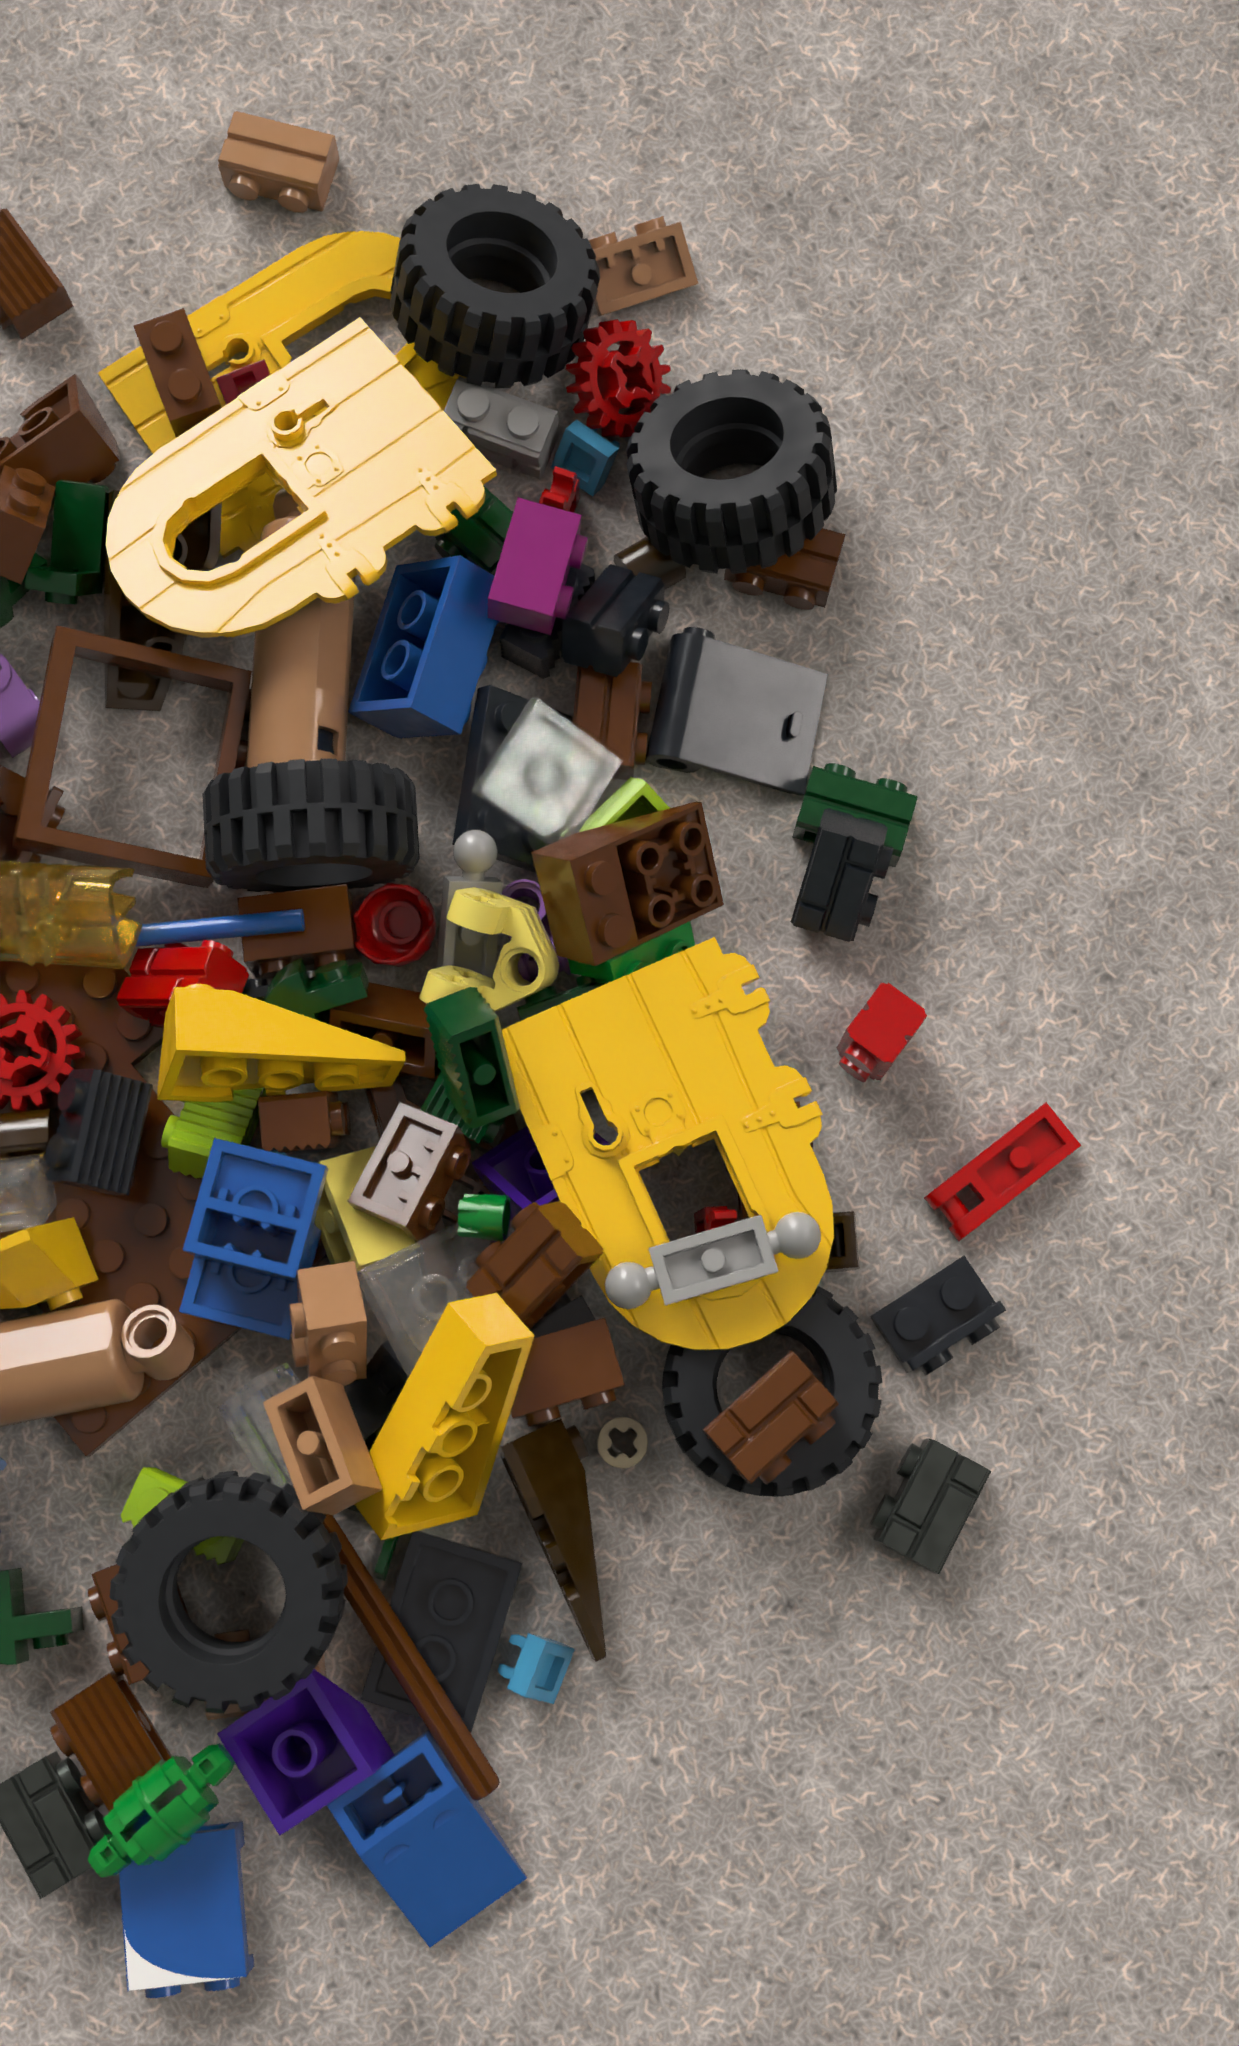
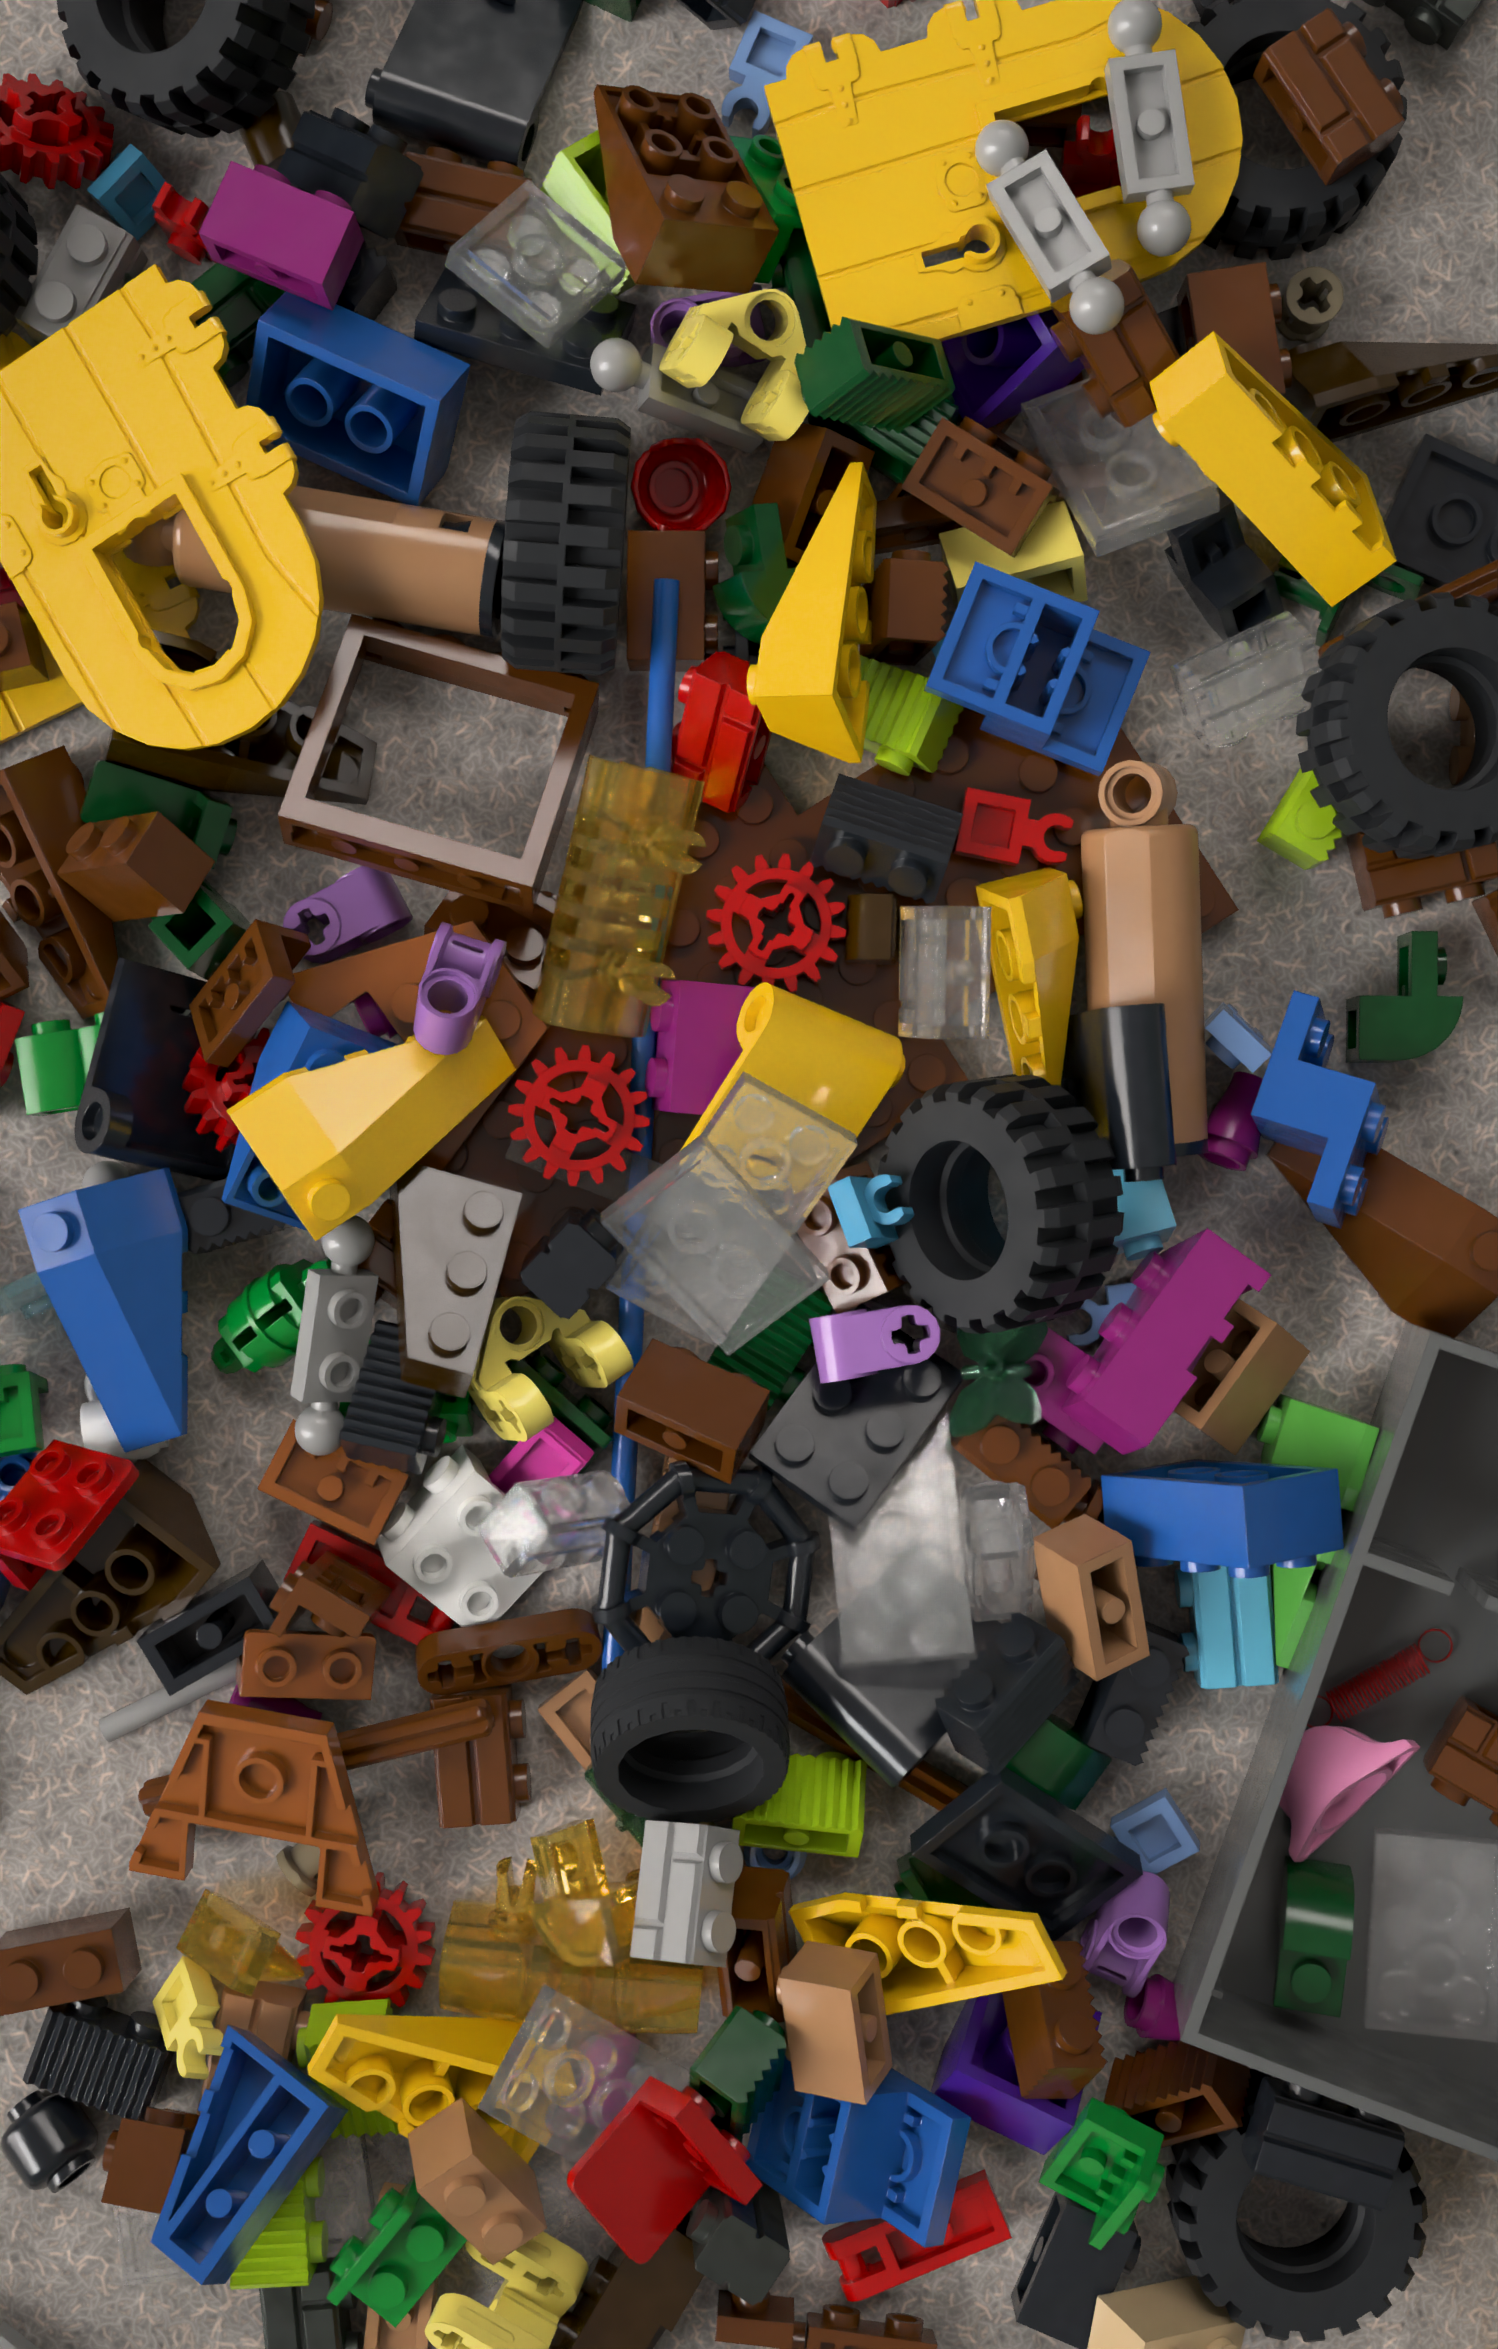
camera: 80 degrees left, 10 degrees up
medium nougat brick [263,1376,383,1515] -> none
medium nougat brick [289,1261,367,1387] -> none
green hose [457,1194,511,1241] -> none
none -> medium blue plate [721,10,813,138]
none -> red plate [953,787,1074,866]
none -> light grey plate [975,119,1124,335]

